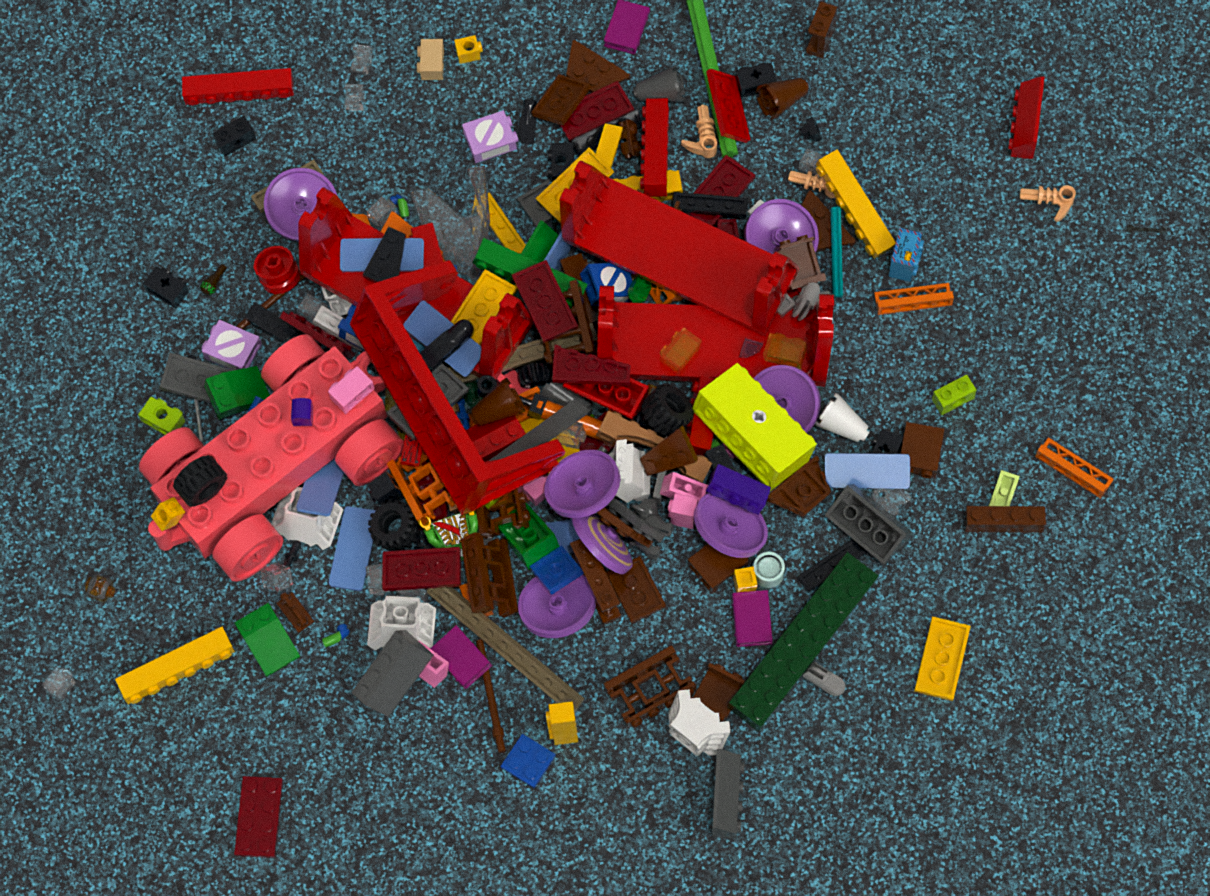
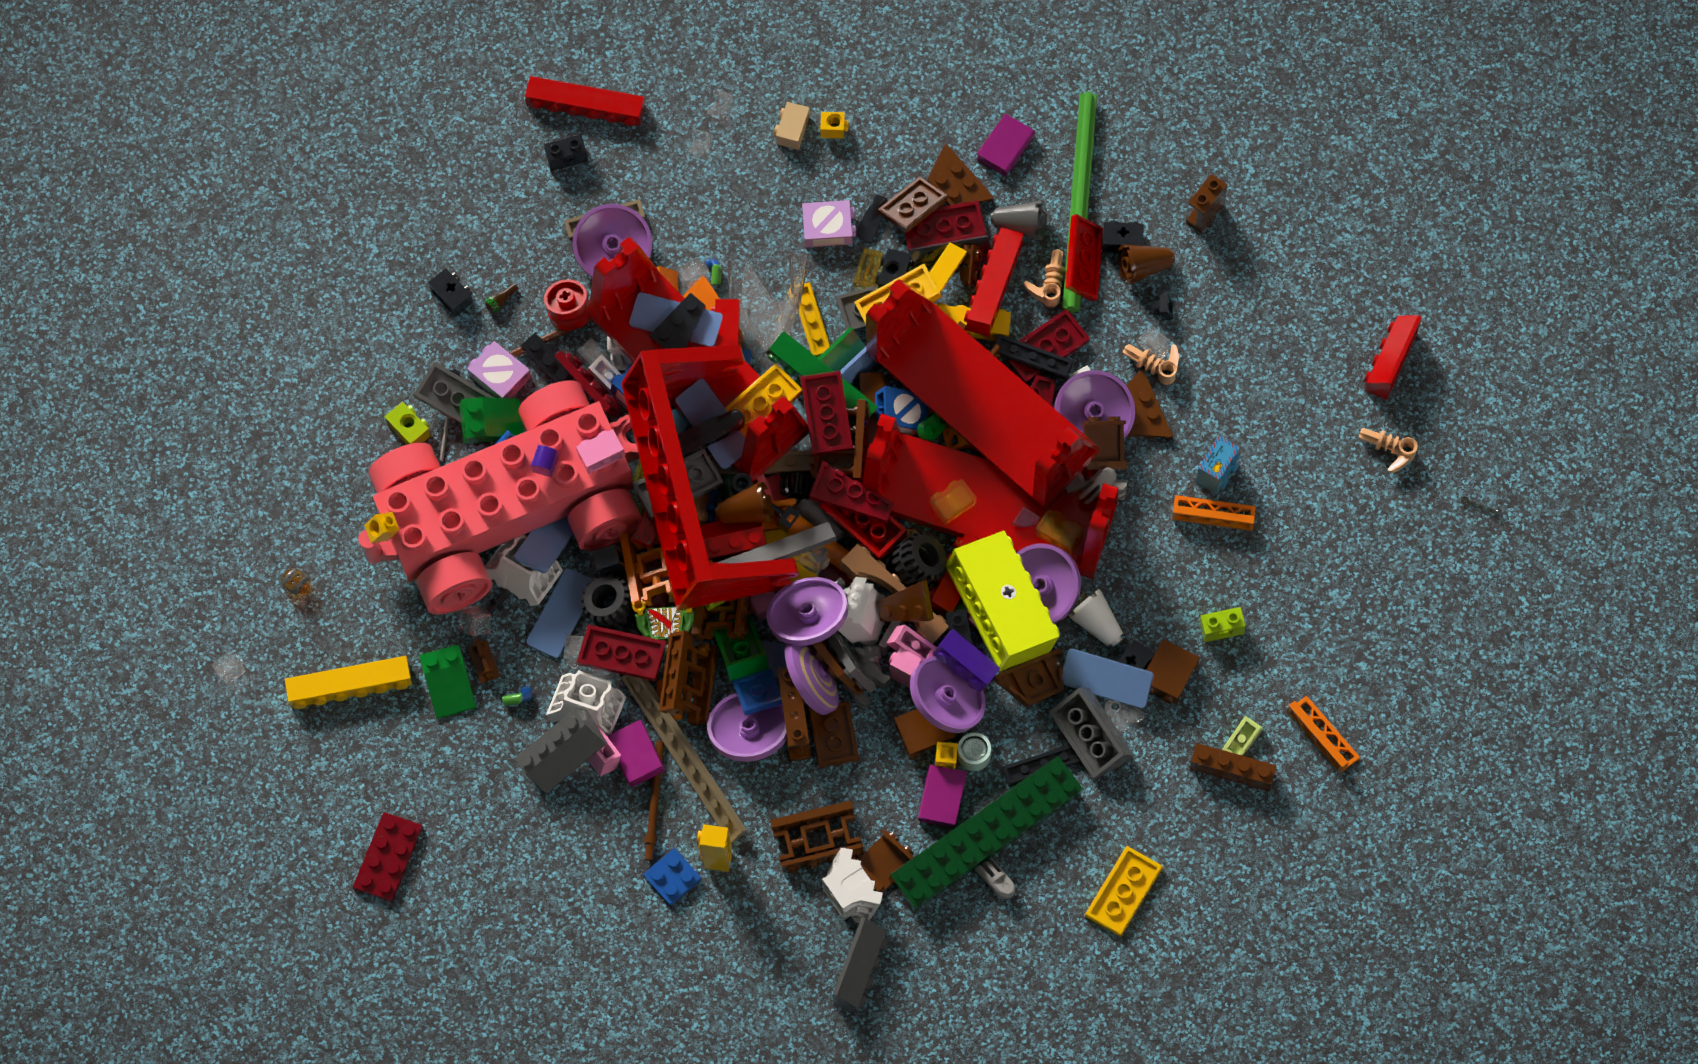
camera: 15 degrees right, 0 degrees up
black tyre [173,455,227,507] -> none
yellow brick [816,149,896,259] -> none
teal axle [831,207,843,298] -> none
none -> clear yellow tile [853,248,883,288]

